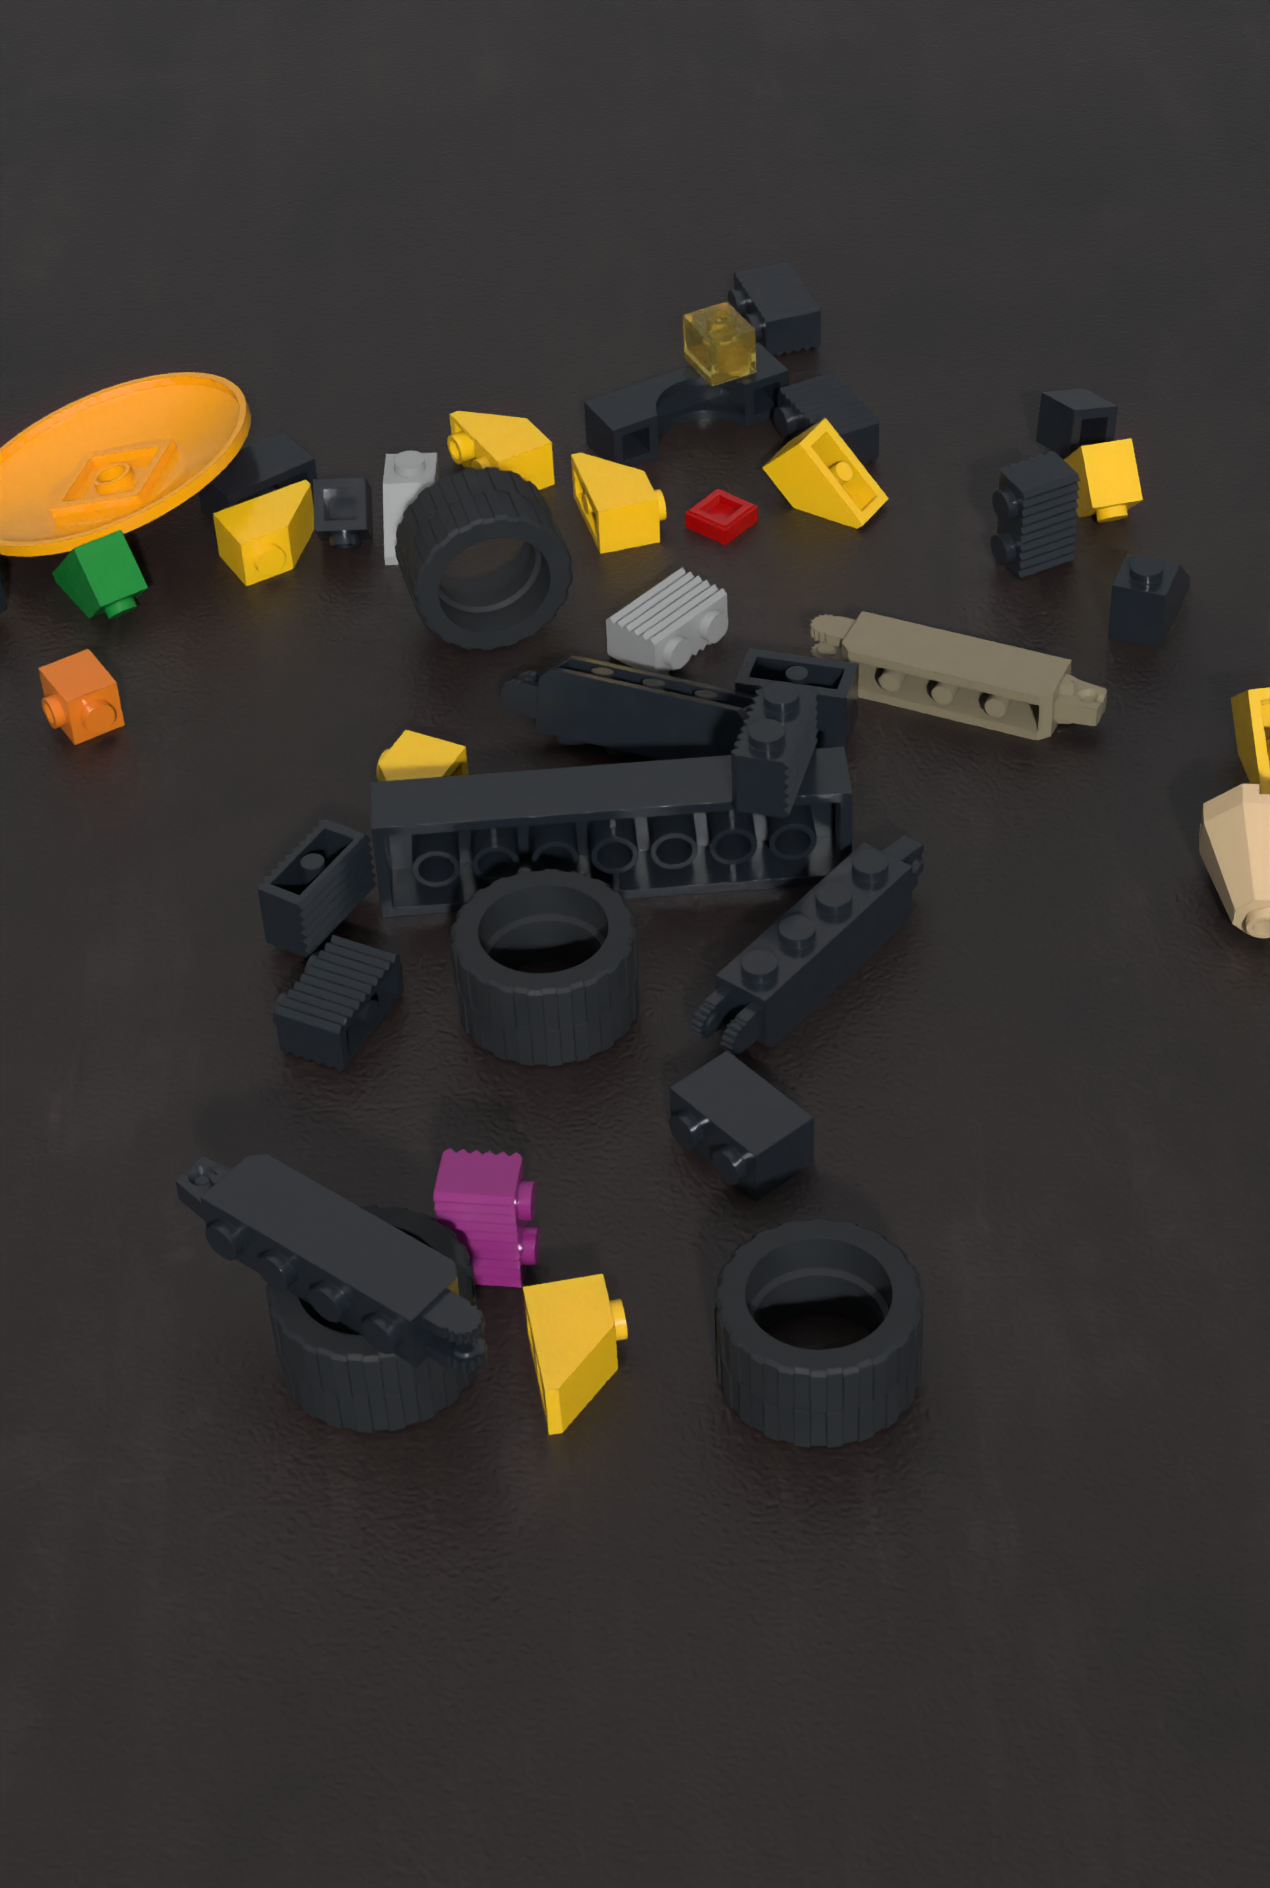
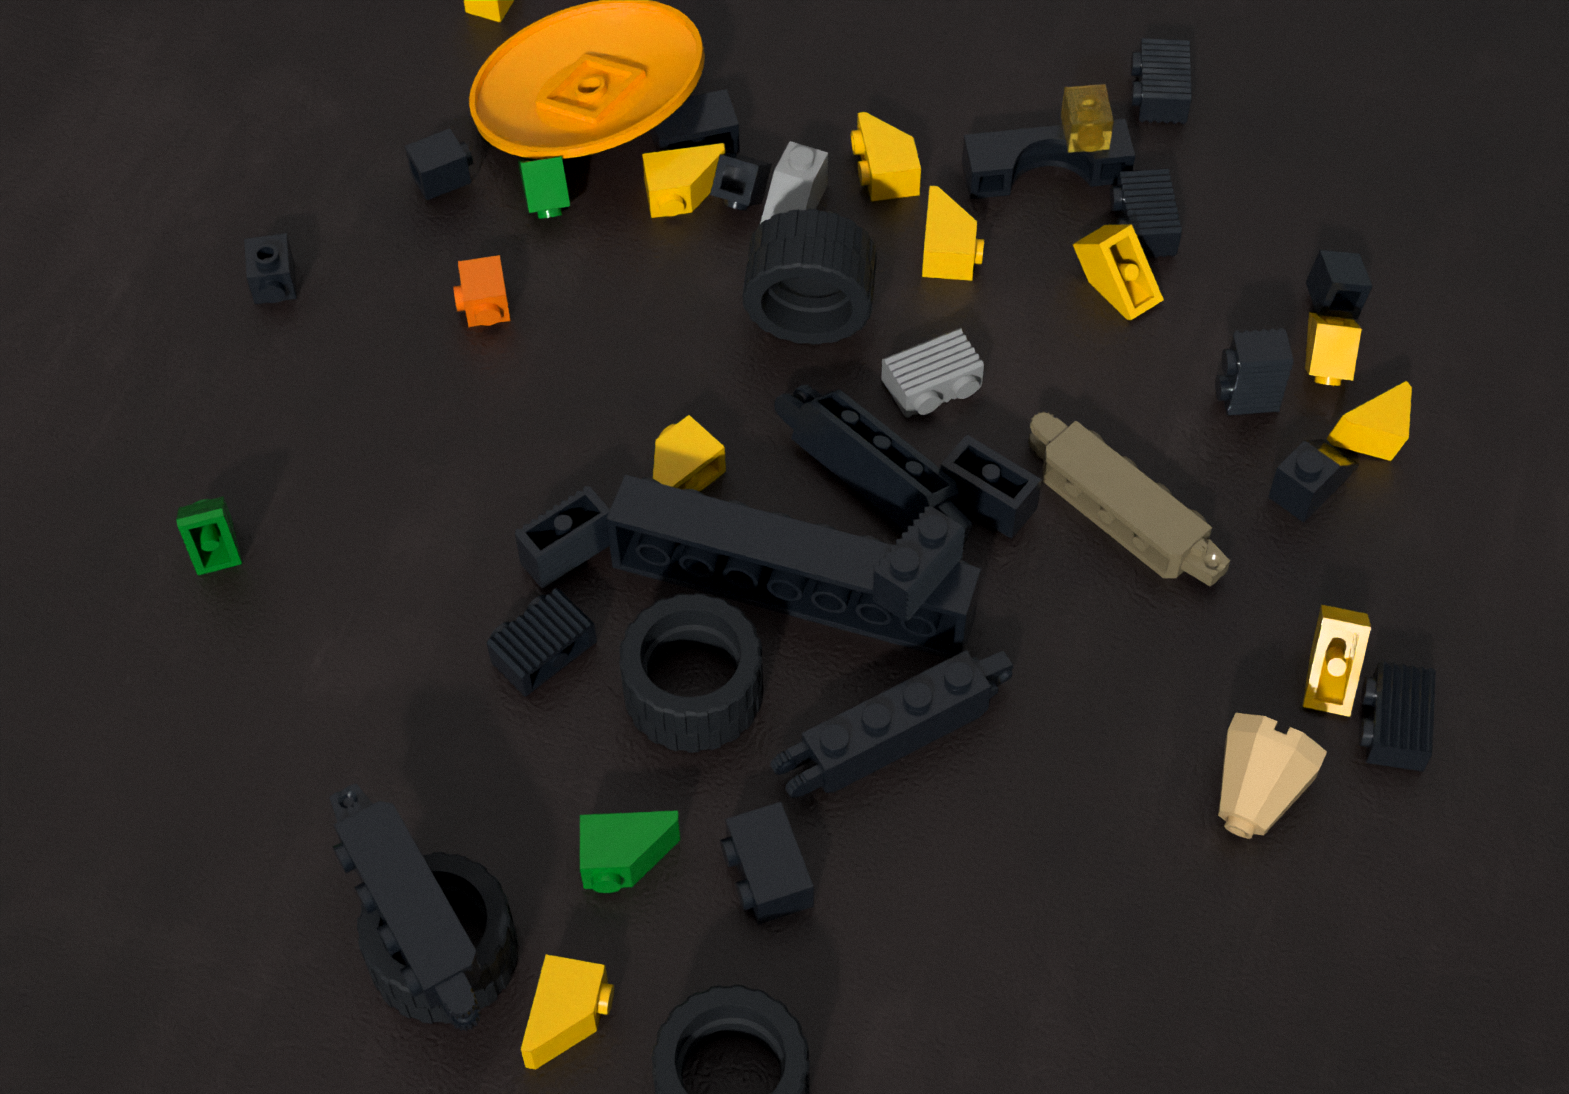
camera: 20 degrees right, 15 degrees up
magenta brick [433,1148,541,1288] -> none
red tile [685,488,758,546] -> none
none -> green slope [580,810,680,893]
none -> yellow slope [1327,381,1412,461]

